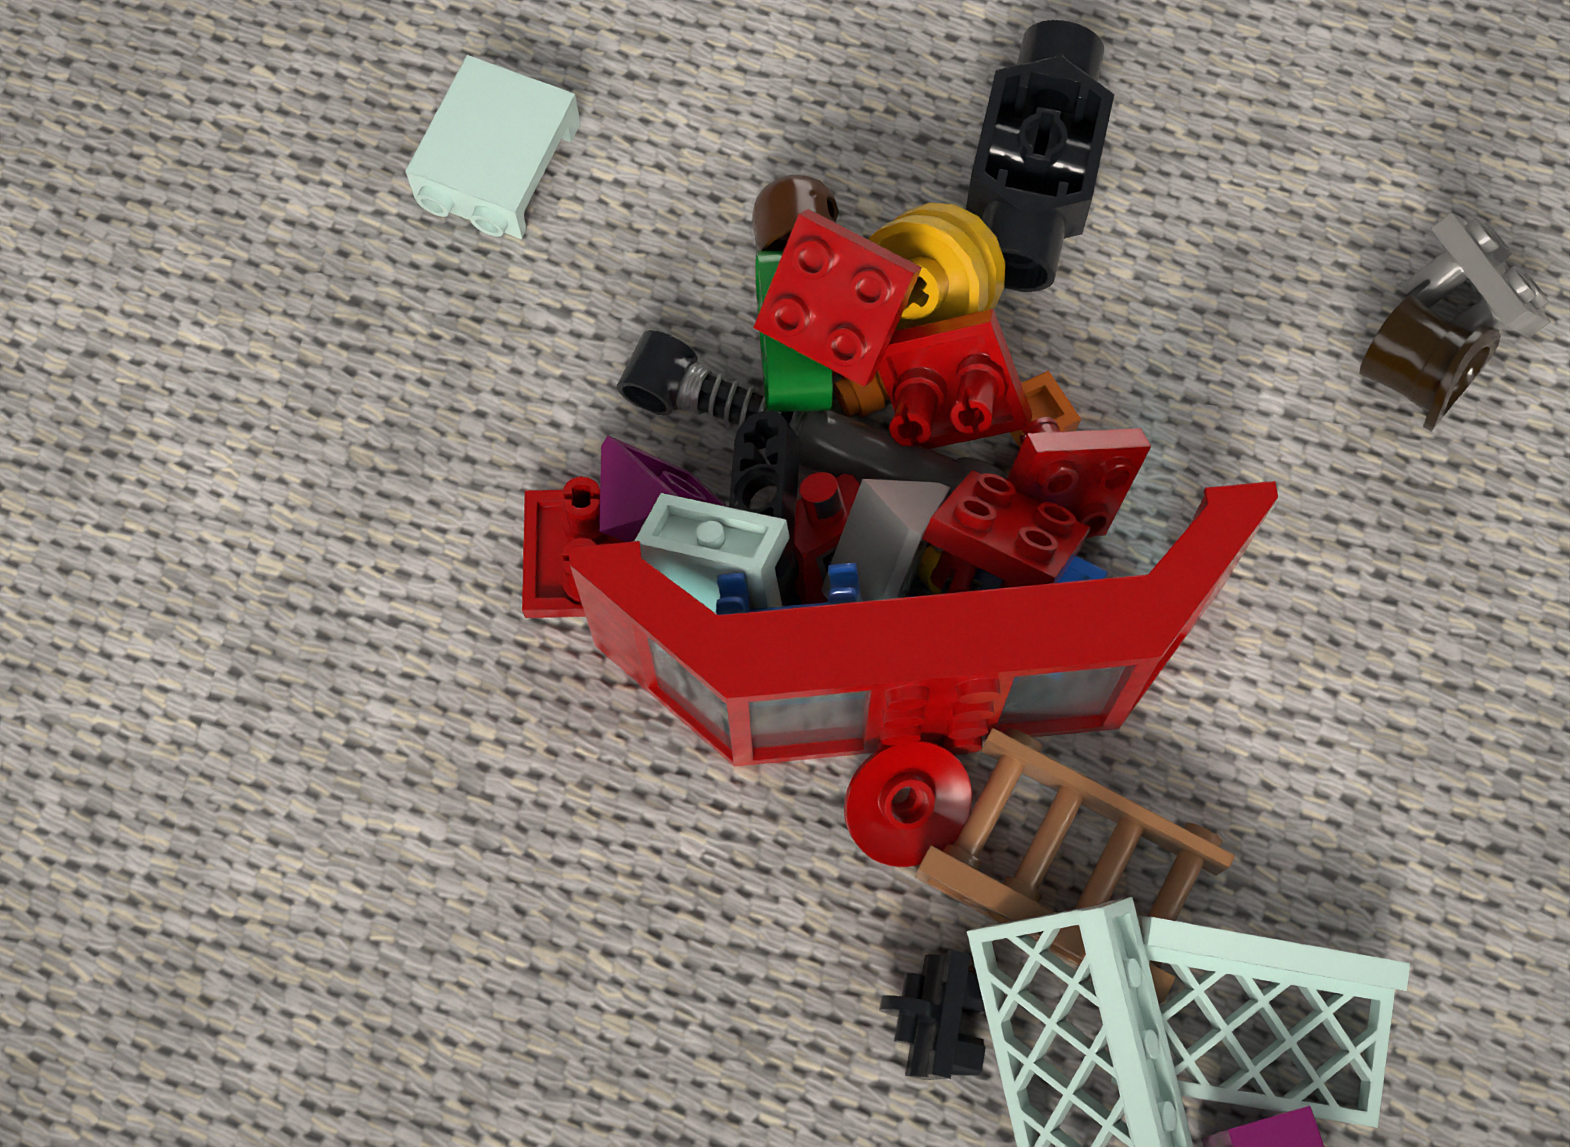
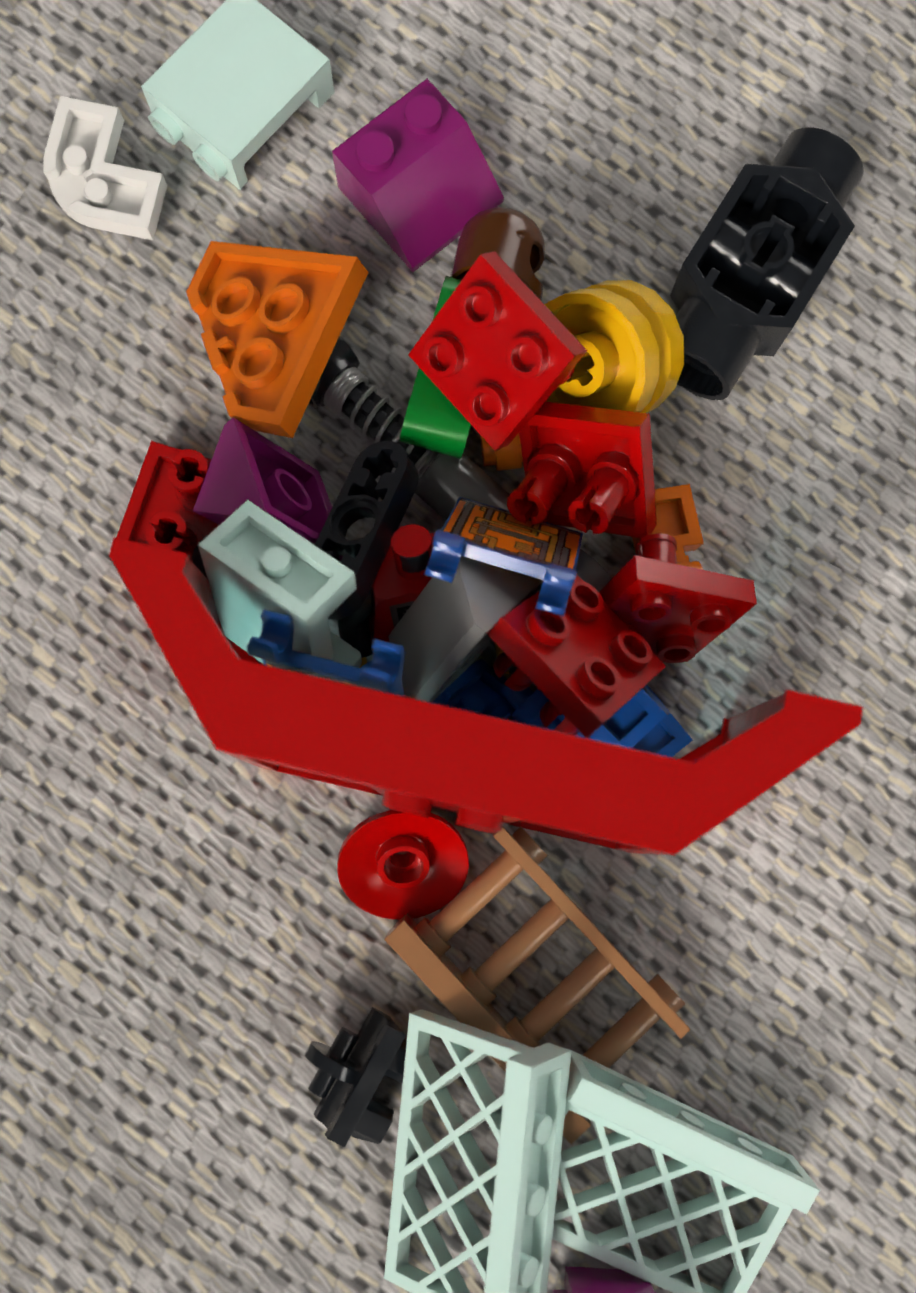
camera: 15 degrees right, 10 degrees up
none -> white plate [43,96,167,240]
none -> orange plate [186,241,369,438]
none -> magenta slope [332,78,504,272]
none -> flag [424,497,583,616]

